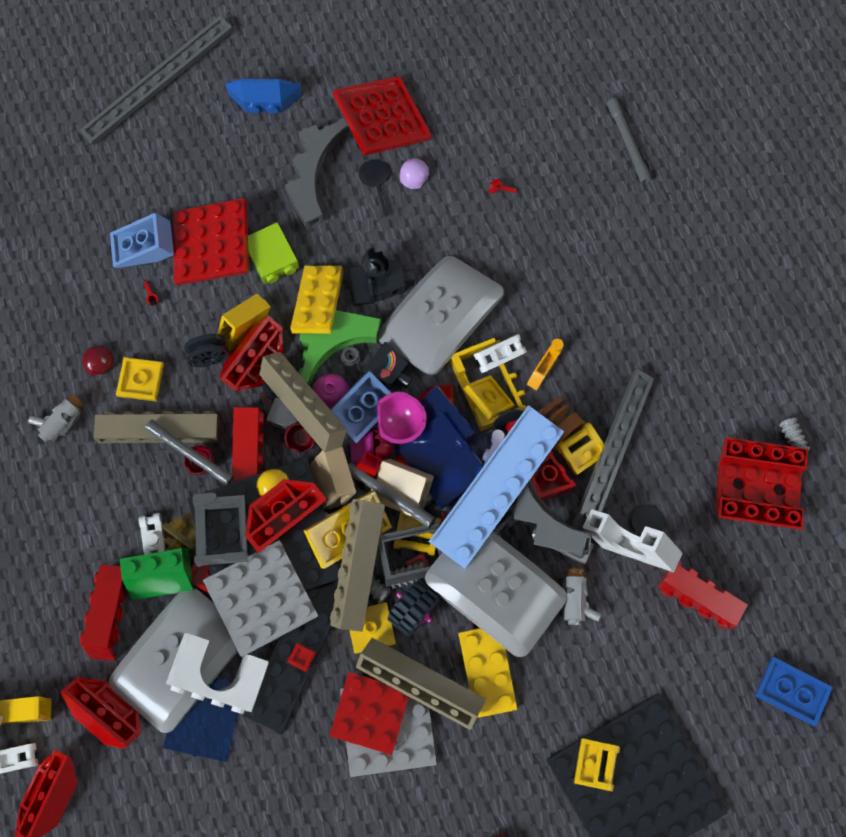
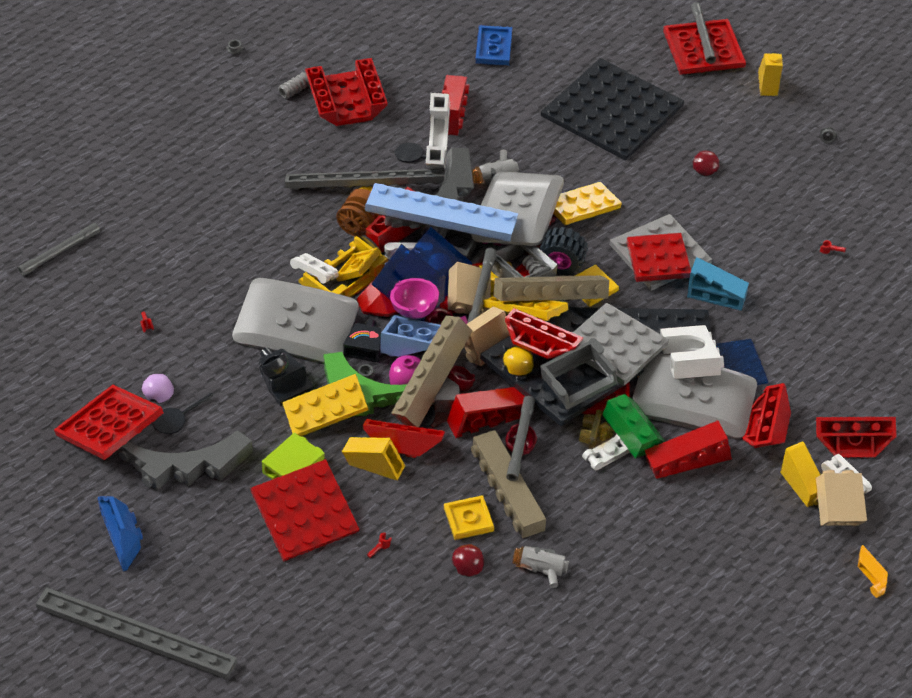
camera: 115 degrees left, 25 degrees down
medium blue slope [110,213,174,268] -> none
black wheel [184,334,229,367] -> none
red tile [287,643,316,672] -> none
red tile [356,451,383,476] -> none
dark tan brick [356,638,486,730] -> none
light orange piece [527,339,563,391] -> none
yellow plate [574,739,620,792] -> none
none -> dark azure wedge [687,257,749,311]

